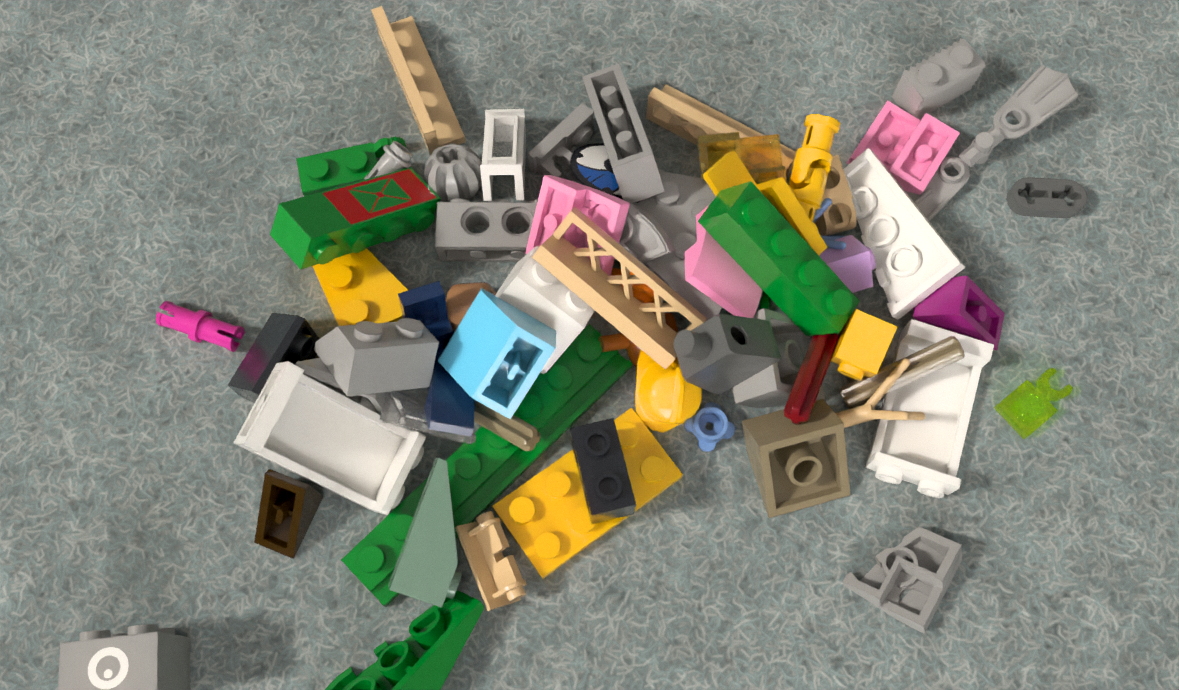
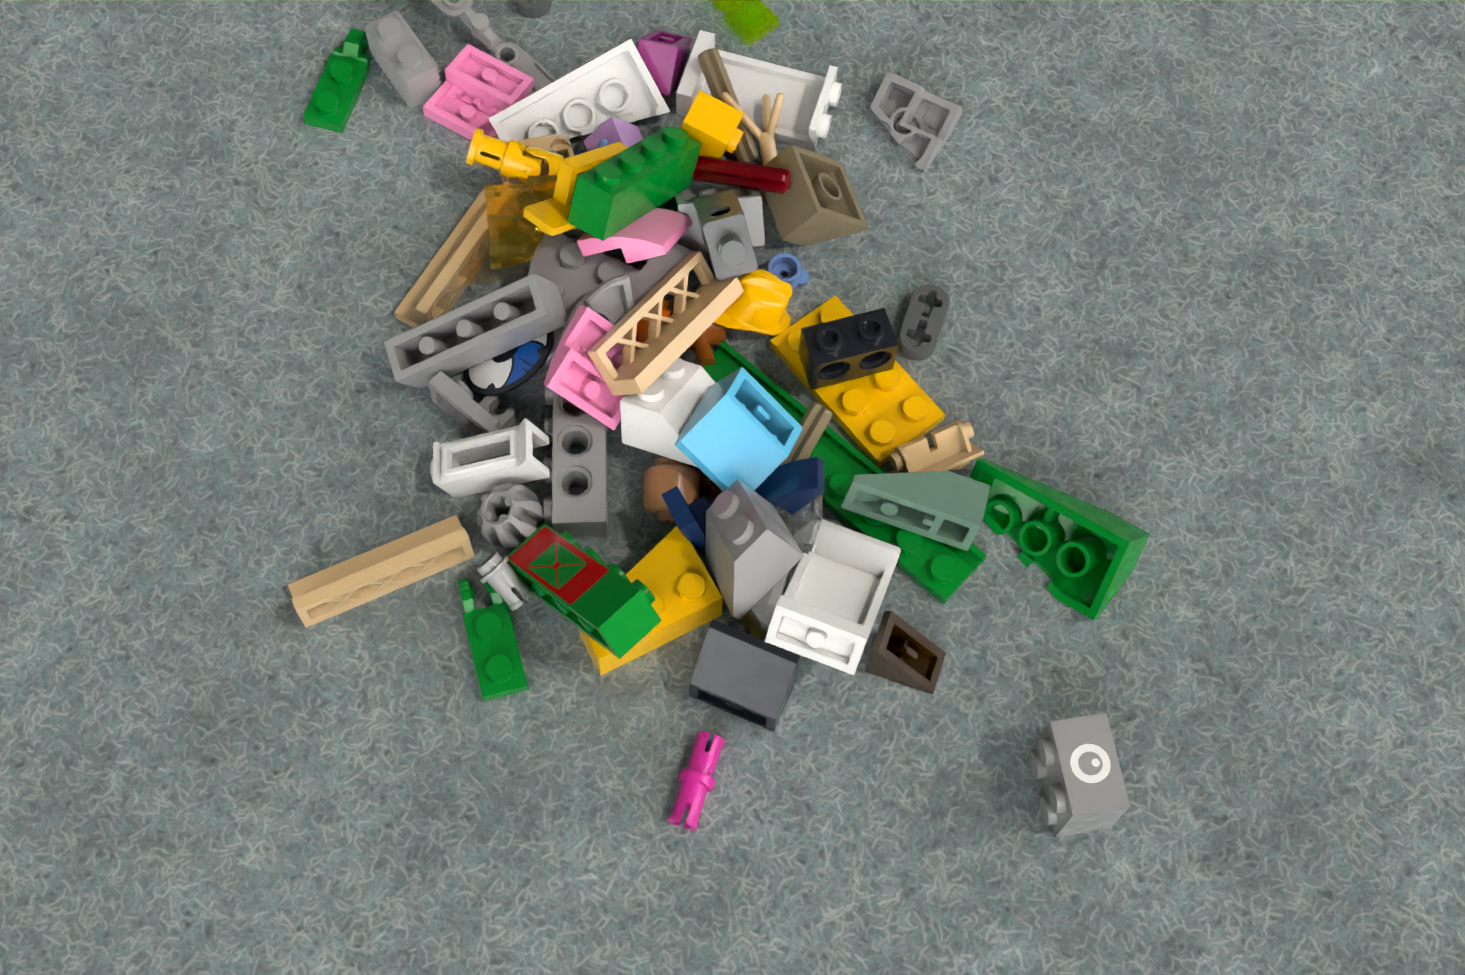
camera: 95 degrees left, 5 degrees down
none -> green hinge [303,28,371,133]
none -> dark grey beam [898,284,949,361]

